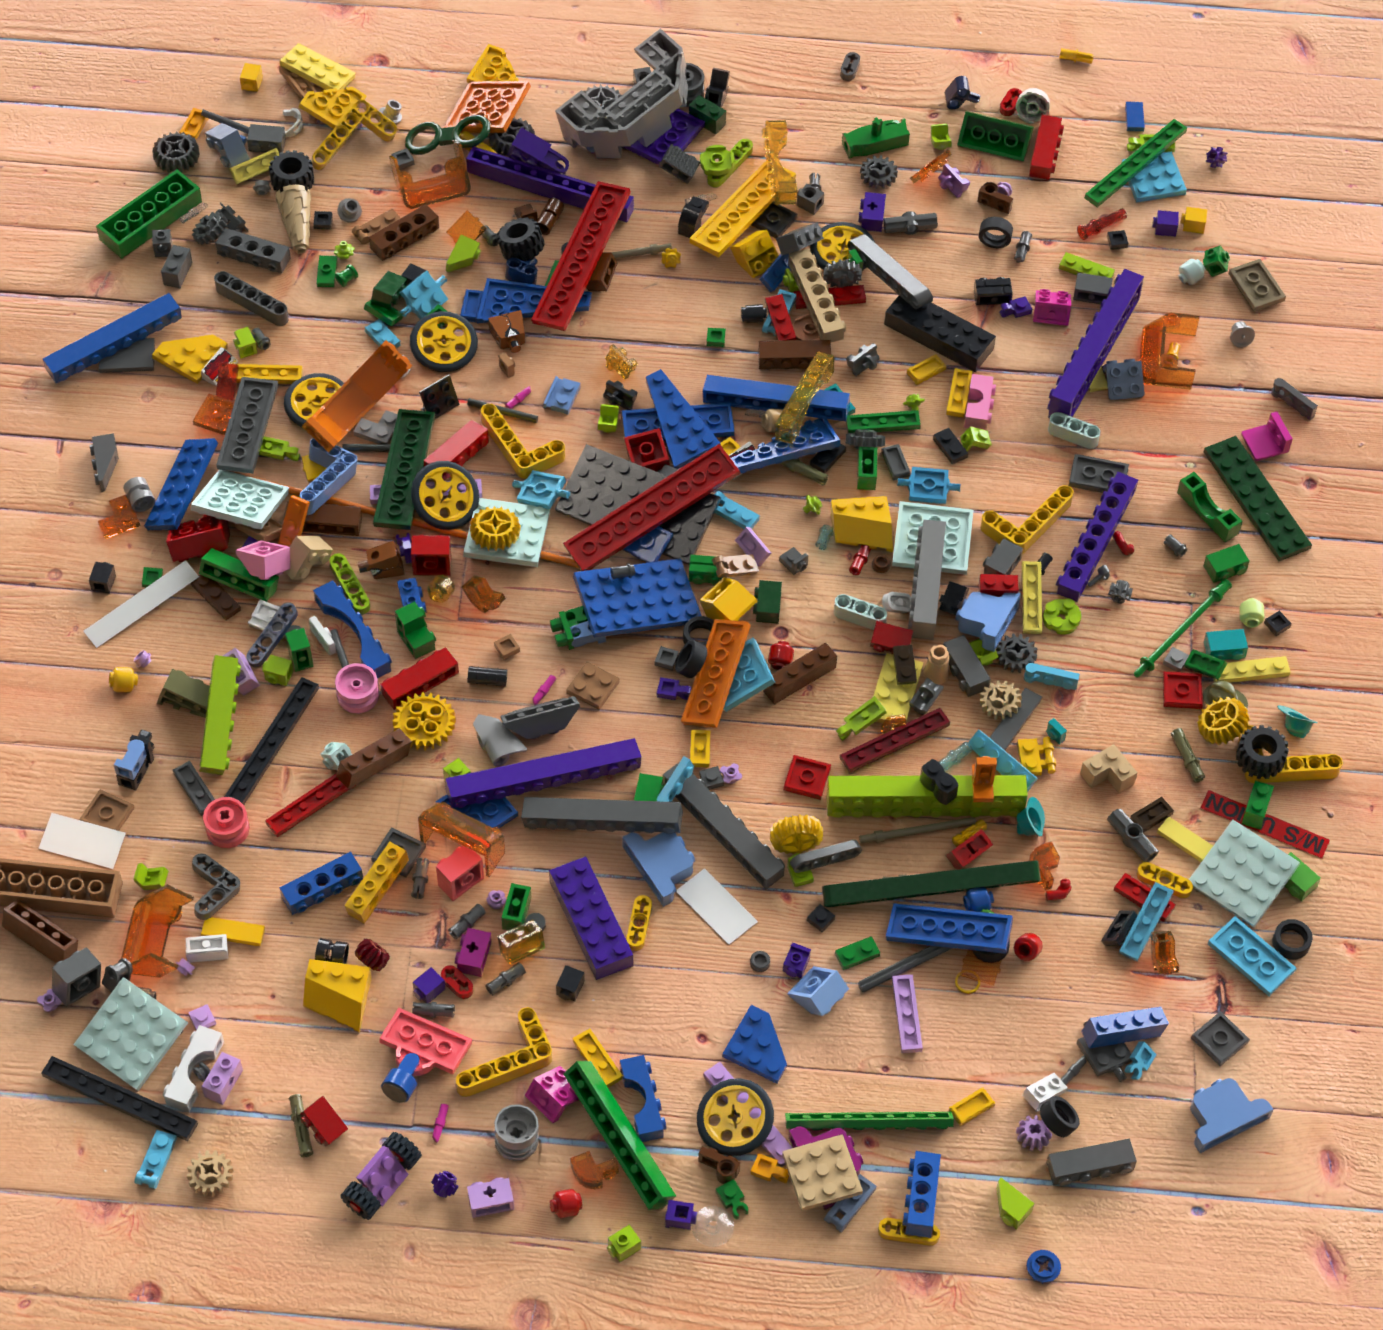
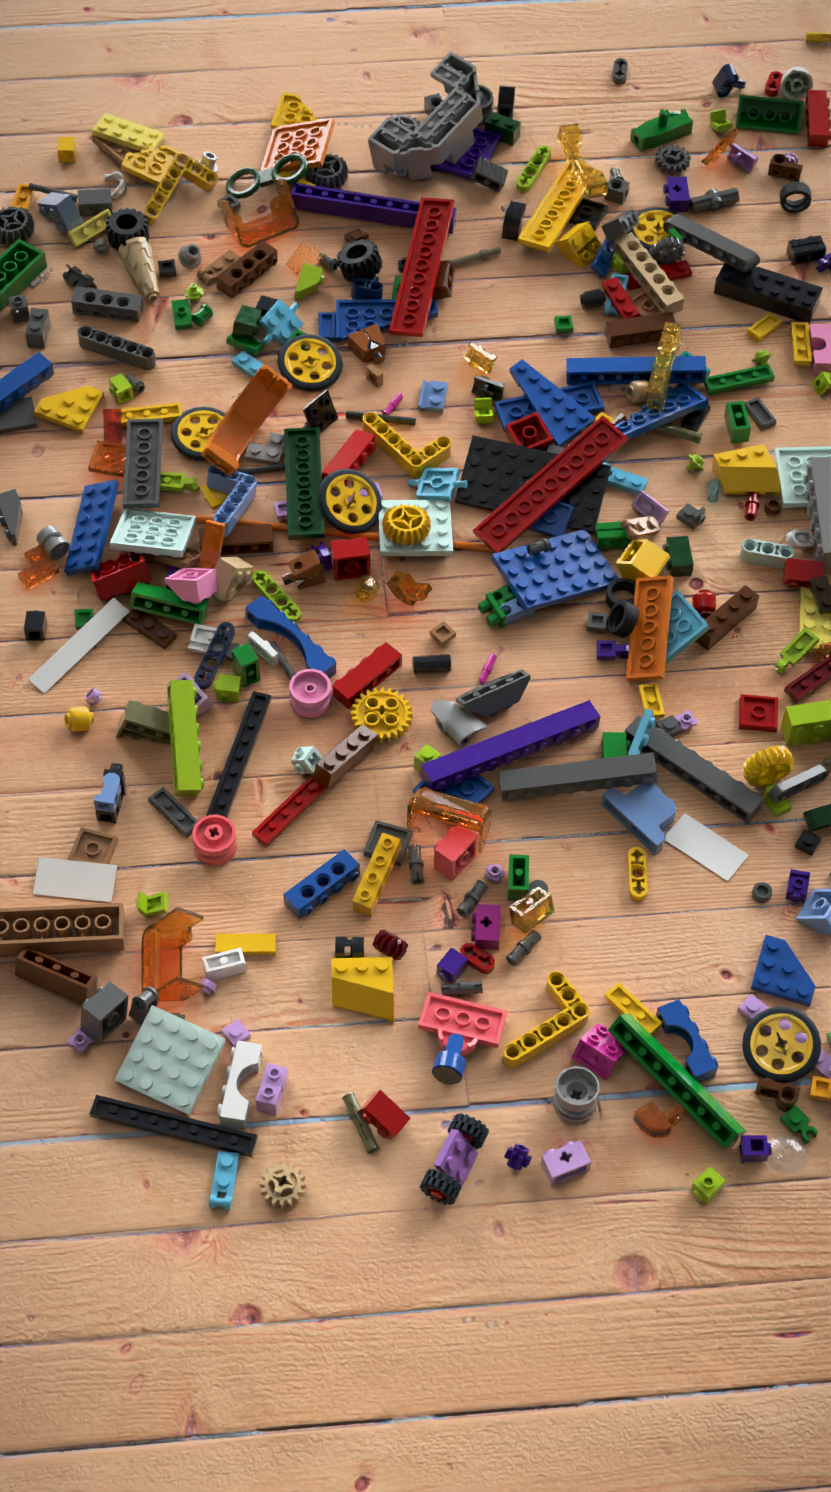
camera: 10 degrees left, 0 degrees up
dark grey gear [192,211,228,245] -> none
dark grey beam [192,854,240,920] -> none
dark grey bush [193,1062,211,1082] -> none
slope [201,347,238,386] -> none
green brick [395,601,436,659] -> none
blue bracket [397,577,427,613] -> none
dark pink piece [432,1104,449,1143] -> none
dark purple brick [507,127,569,175] -> none
reddish brown pin [536,198,564,235] -> none
dark purple brick [549,856,633,980] -> none
red head [550,1189,582,1219] -> none
black brick [556,965,585,1001] -> none
medium nougat plate [566,662,619,710] -> none
yellow plant [661,248,681,268] -> none
lime plate [700,145,734,176] -> none
dark grey hips [846,343,880,376] -> none
dark grey gear [846,429,885,450] -> none
dark azure plate [897,467,961,504] -> none
black plate [933,428,968,465] -> none
dark grey axle [1014,231,1032,263] -> none

